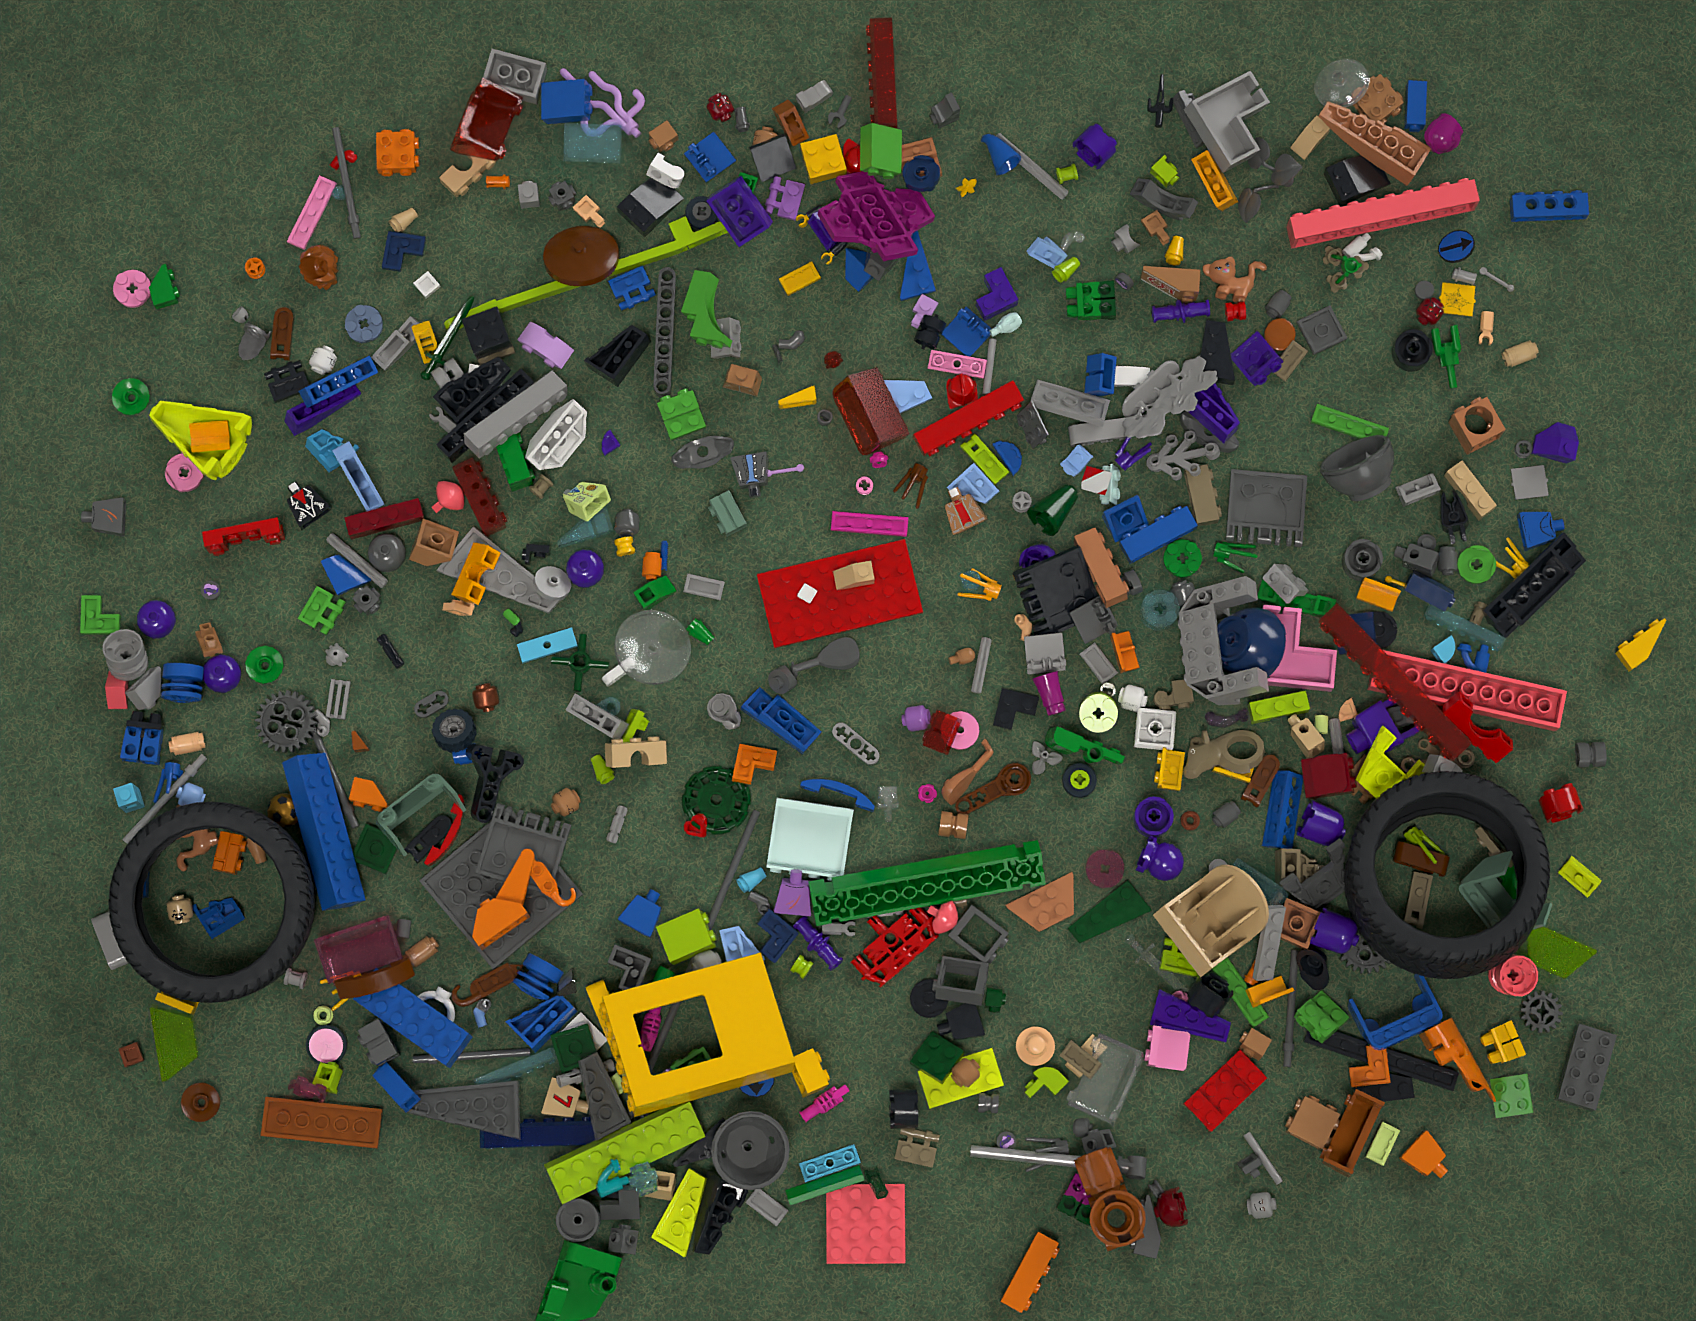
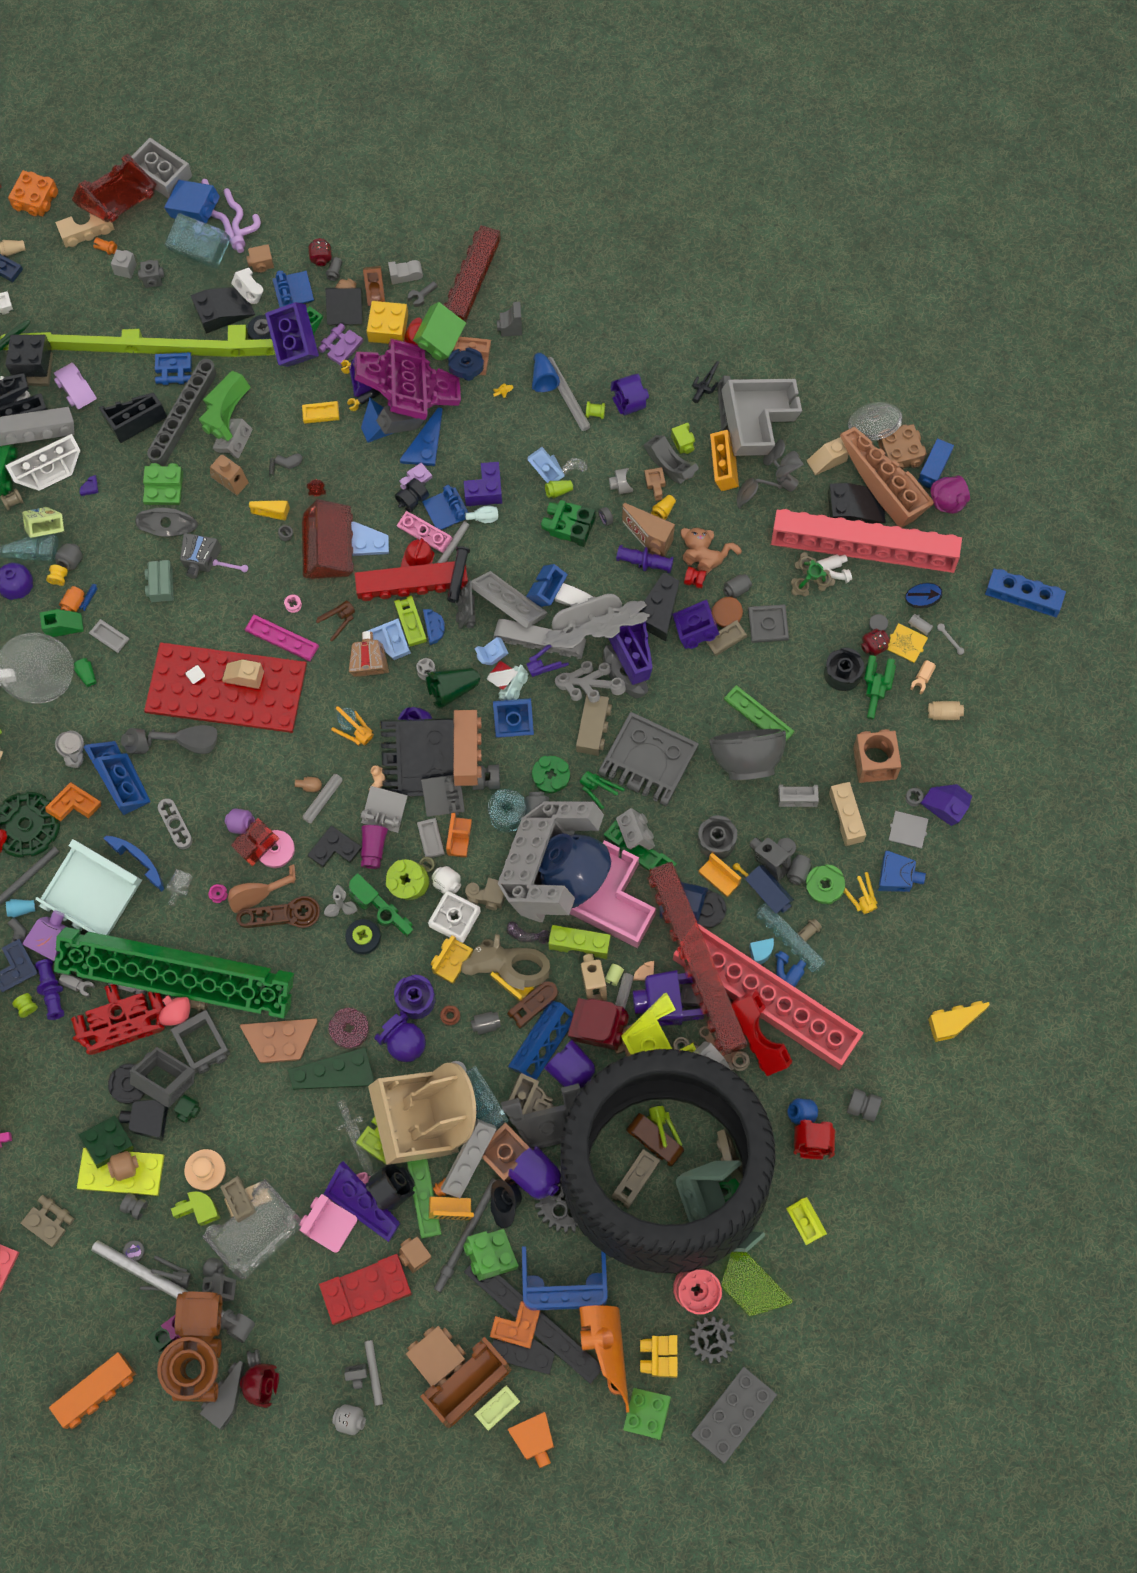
camera: 25 degrees right, 10 degrees down
reddish brown dish [543,226,619,286] -> none
light nougat plate [573,195,605,228] -> none
dark pink plate [870,452,888,468] -> none
black brick [889,1089,918,1129] -> none
medium nougat wheel [938,811,969,839] -> none
blue brick [1119,506,1198,564] -> none
black hinge [1441,490,1469,544] -> none
black slope [1482,532,1586,639] -> none
none -> black pin [447,546,470,603]
none -> blue head [788,1098,818,1125]

